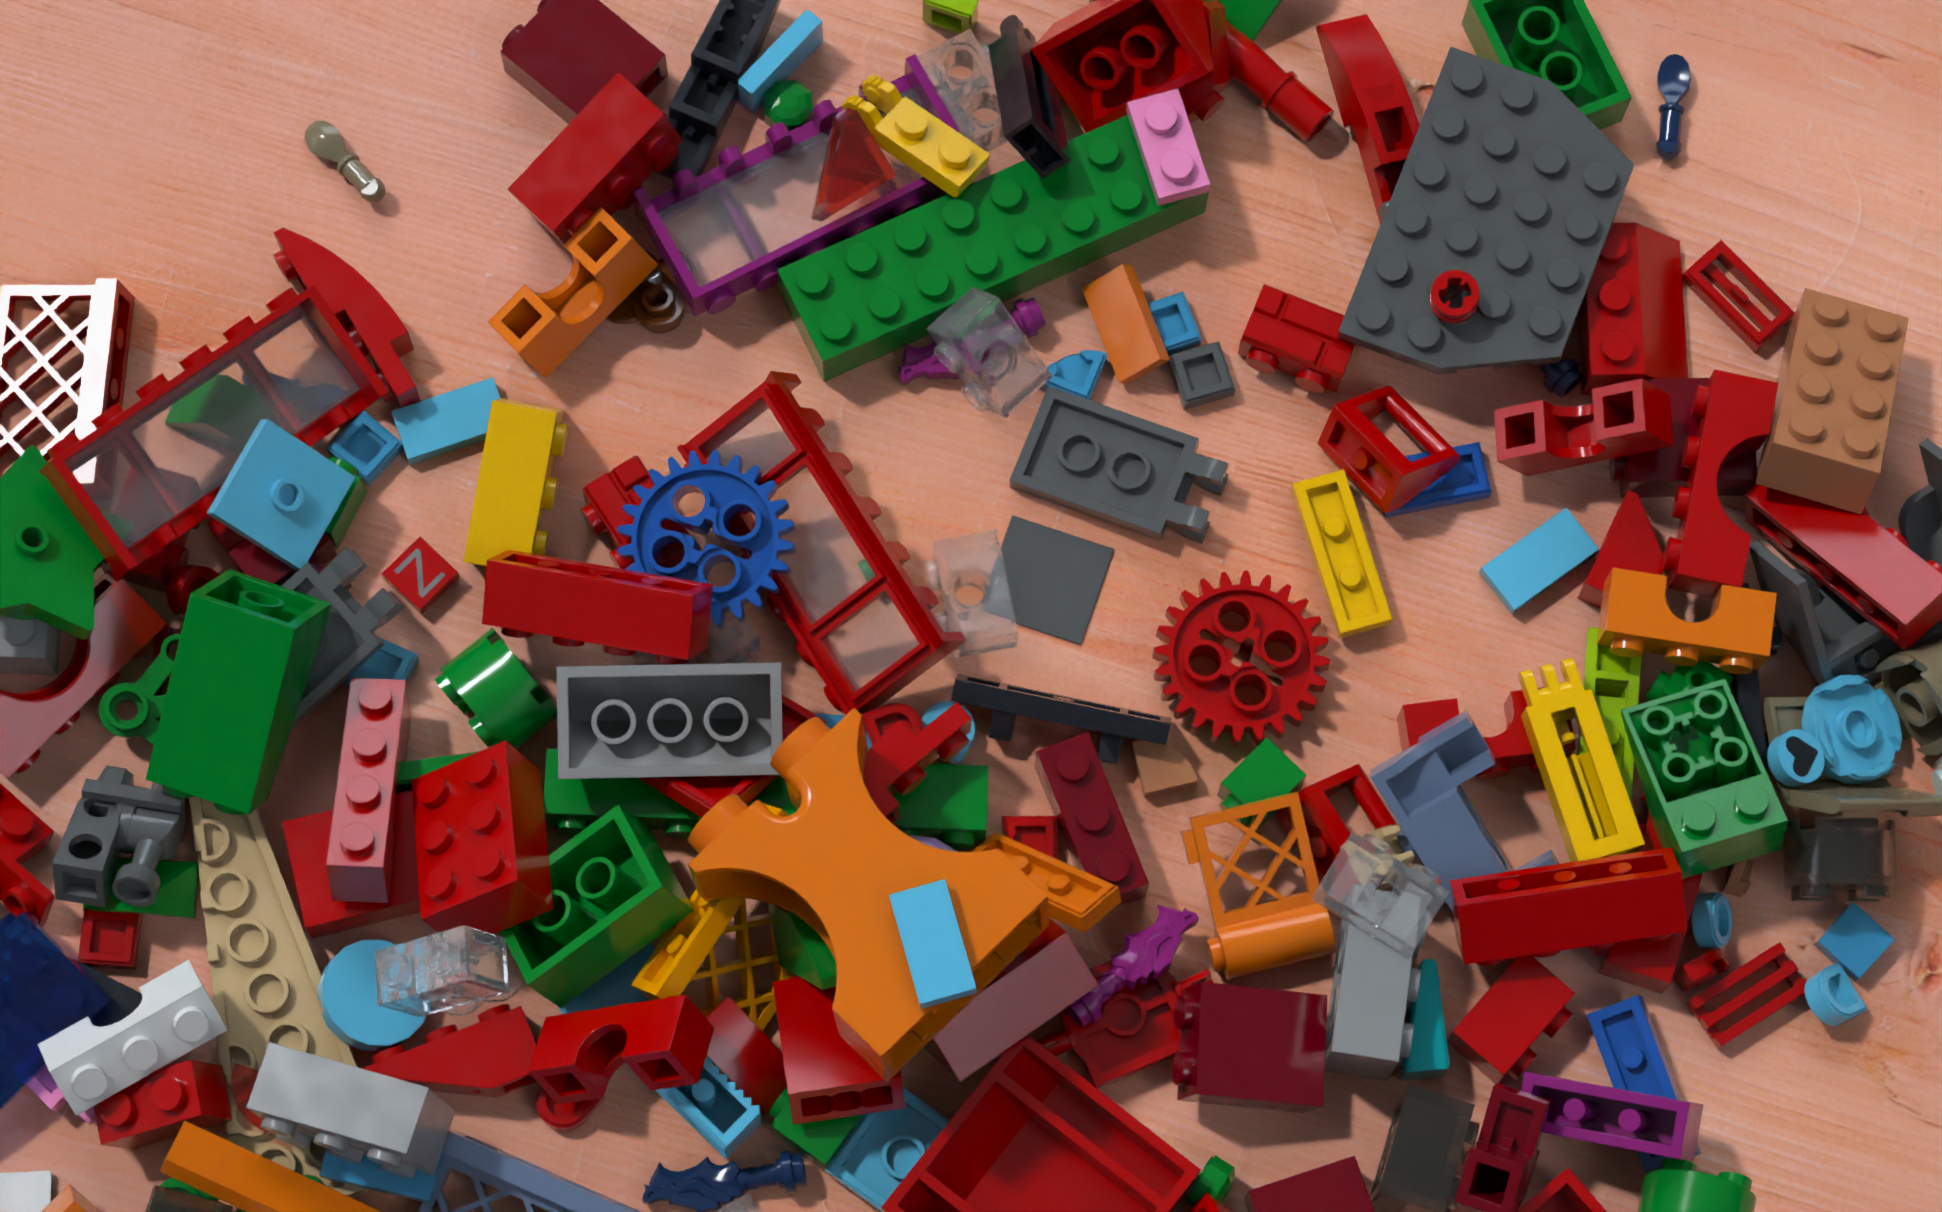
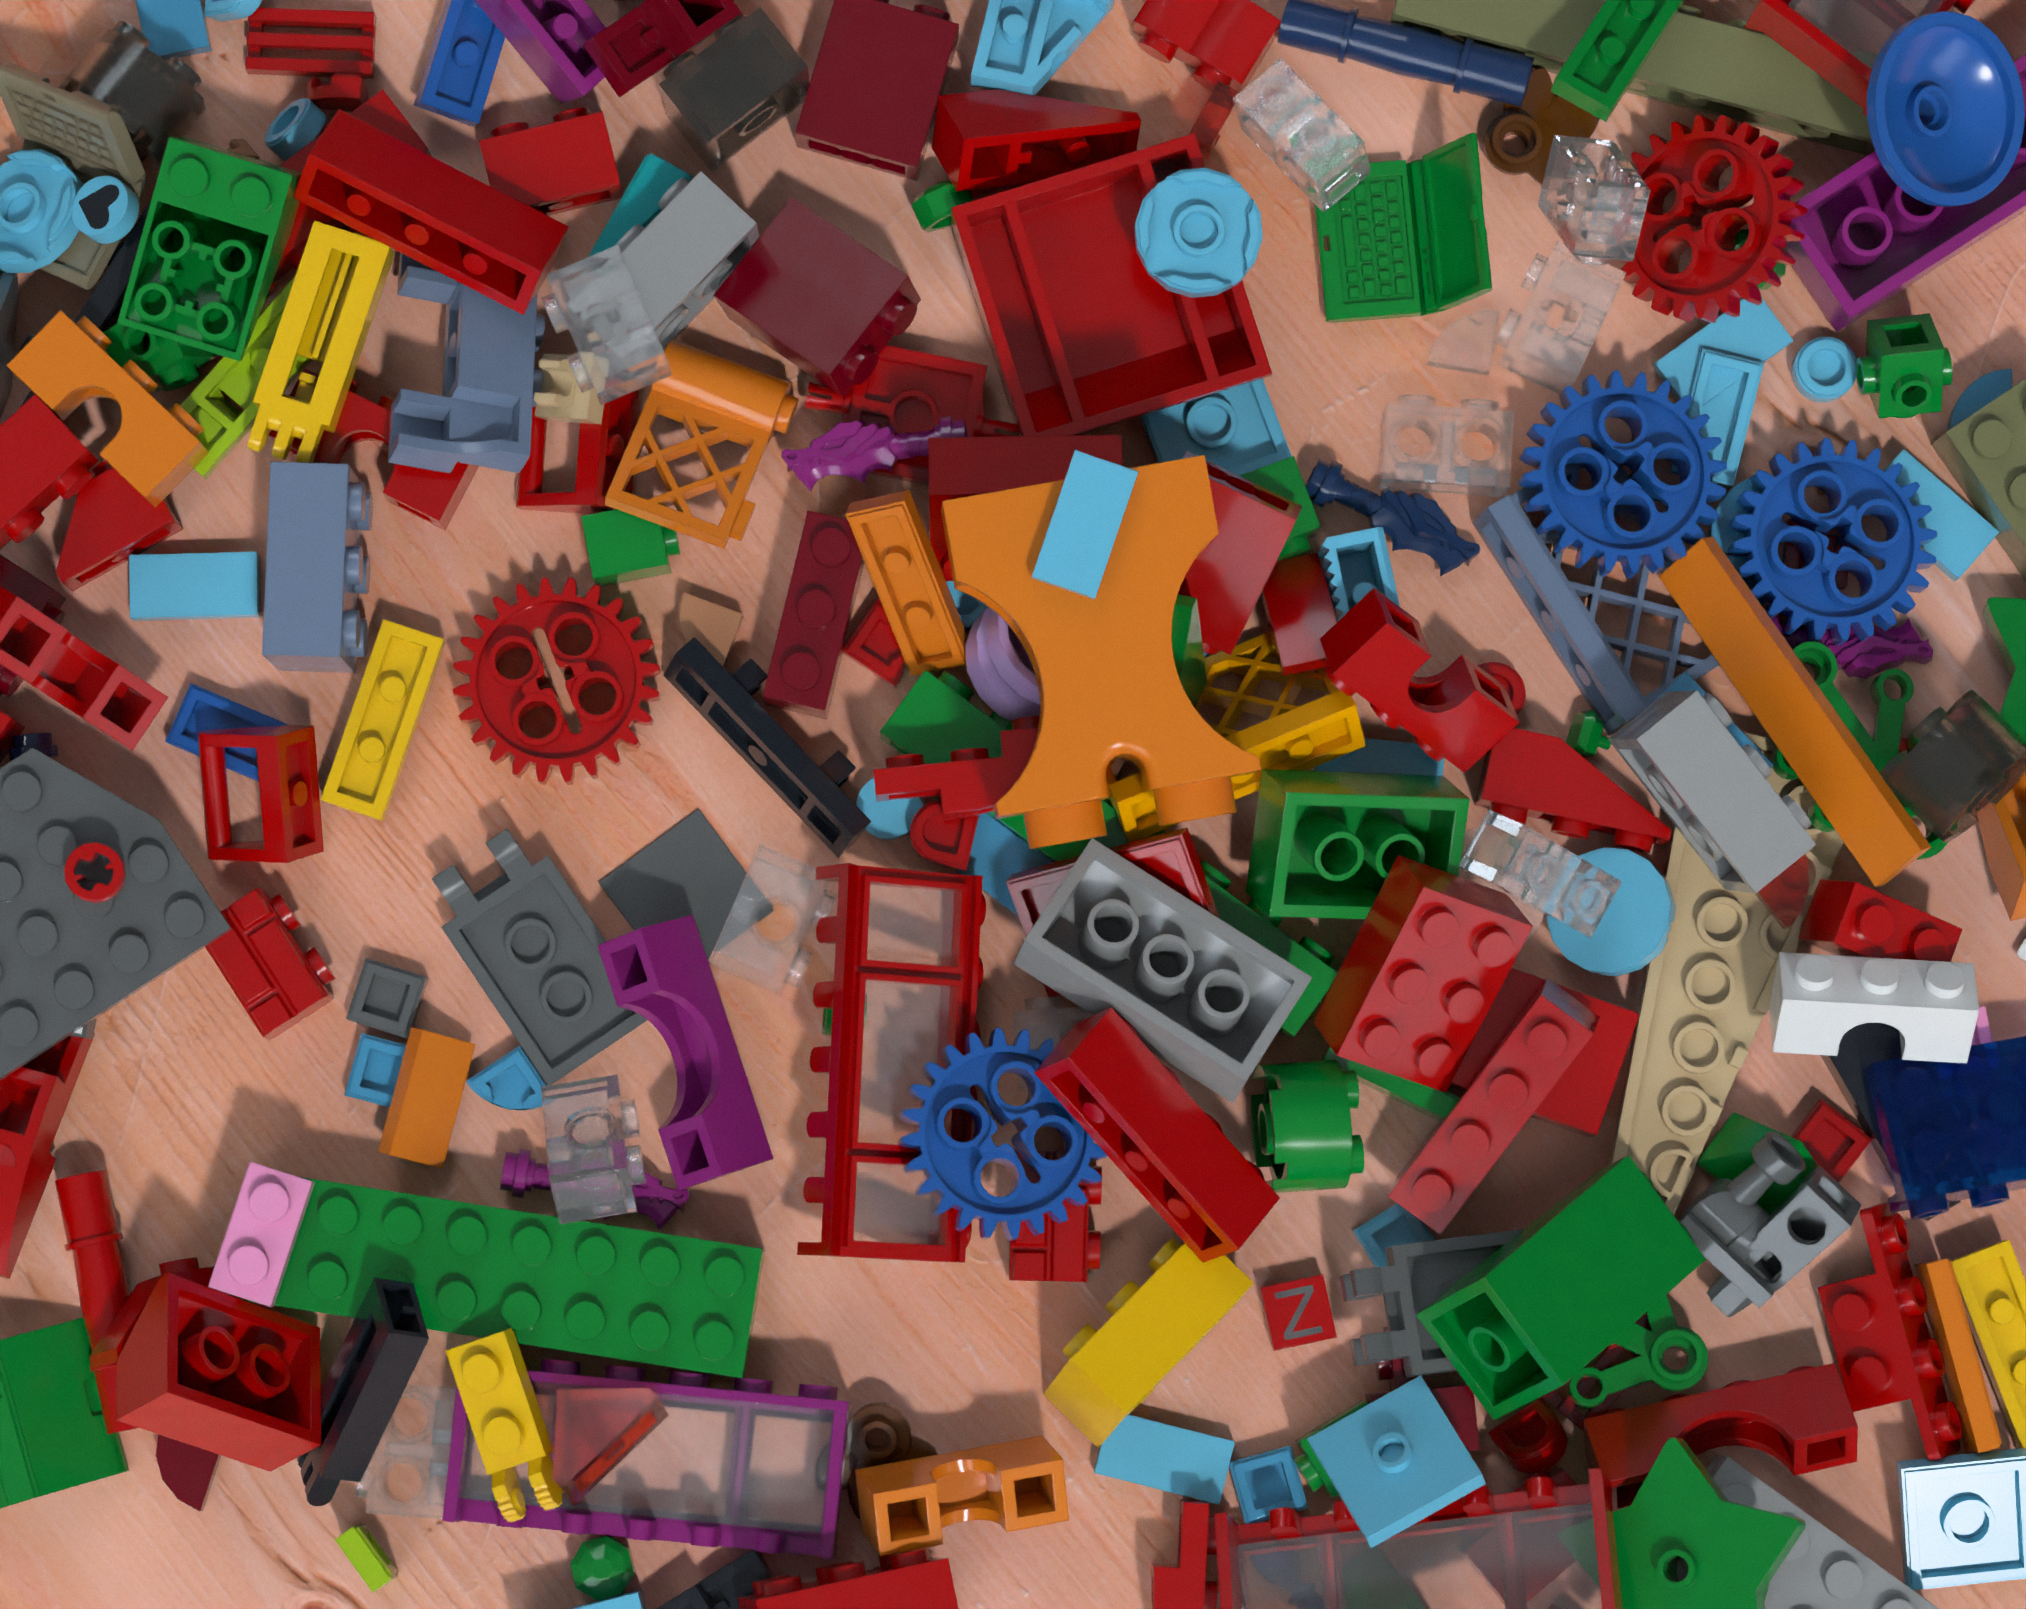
camera: 150 degrees left, 10 degrees up
none -> sand blue brick [262,462,373,673]
none -> magenta arch [597,915,774,1191]
none -> green rock [1566,710,1611,757]

